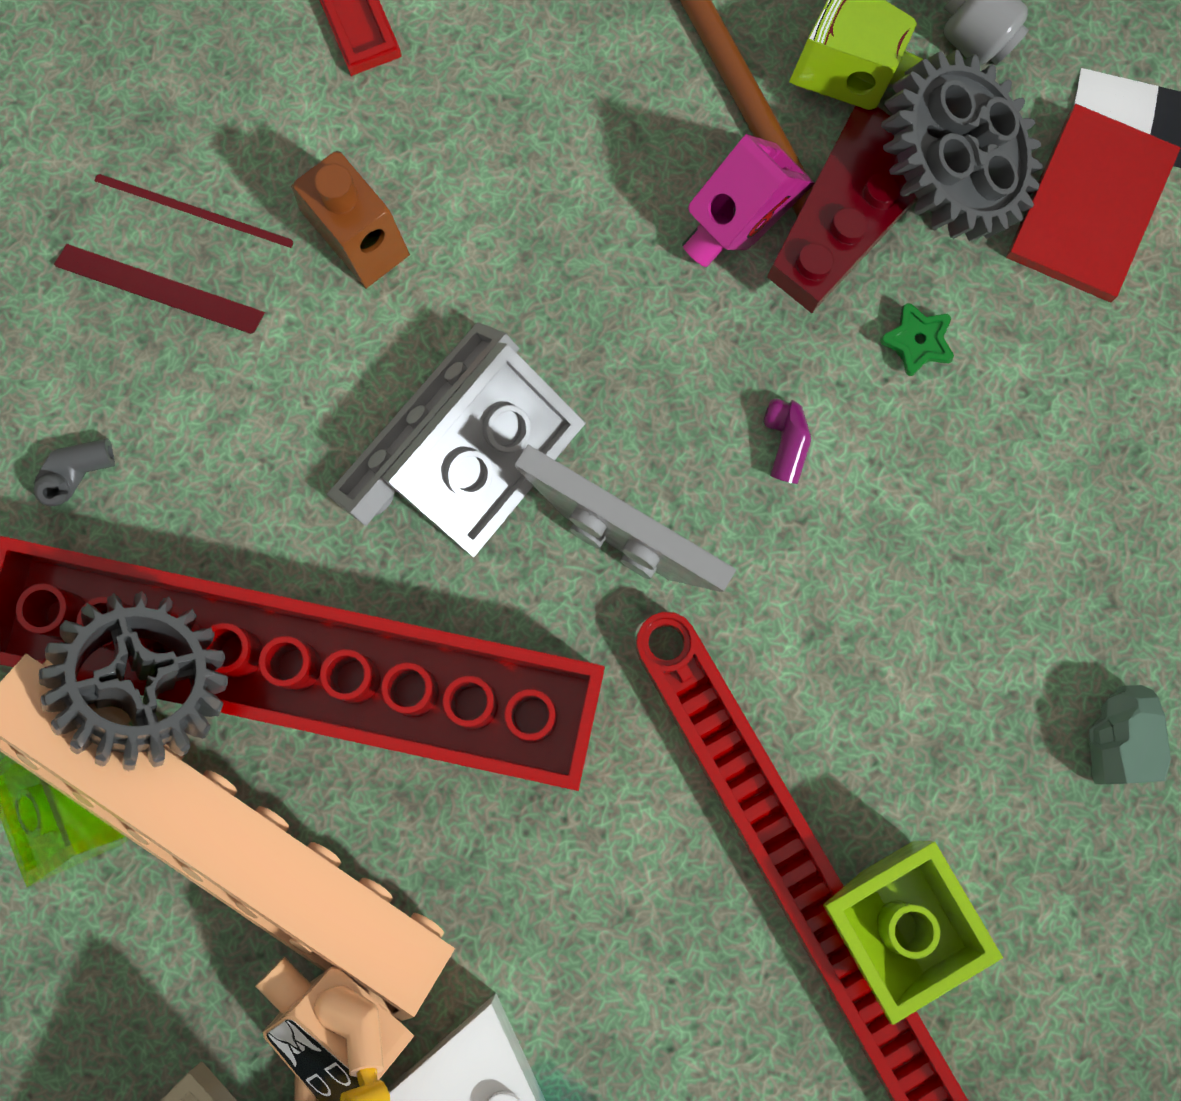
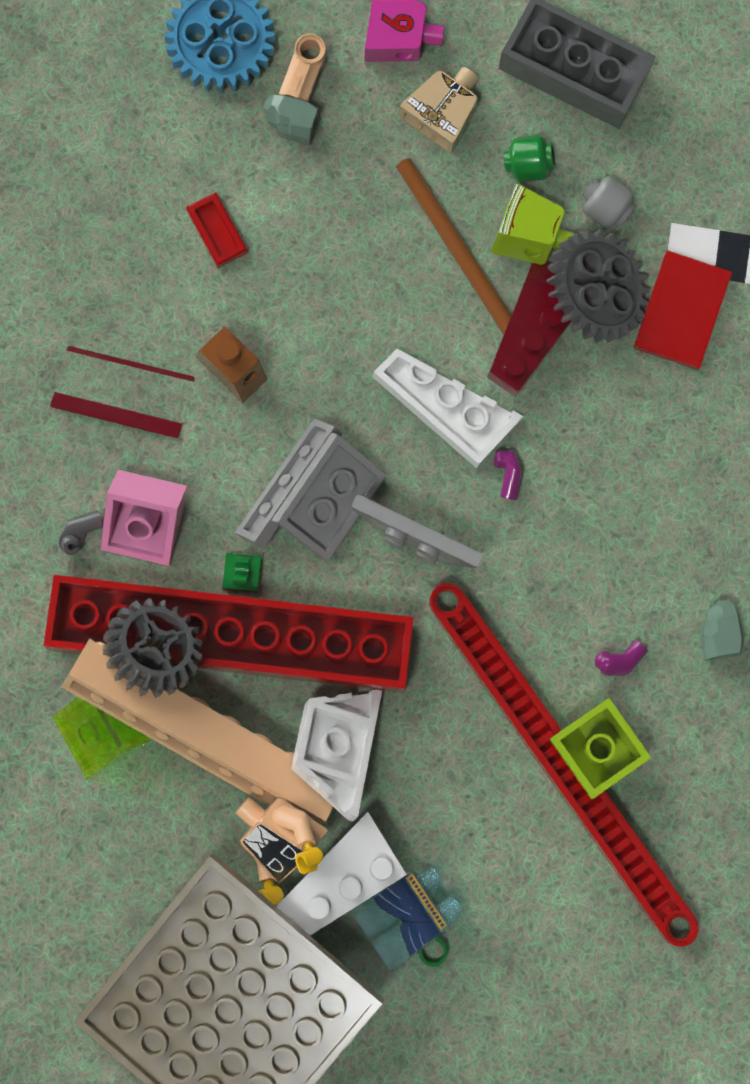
camera: 10 degrees left, 0 degrees up
dark pink torso [682,134,815,267] -> none
green plate [880,303,954,376] -> none
none -> bright pink slope [100,470,187,566]
none -> green tile [222,553,262,593]
none -> white wing [291,689,382,821]
none -> white wing [372,349,524,469]
none -> magenta arm [594,640,648,676]

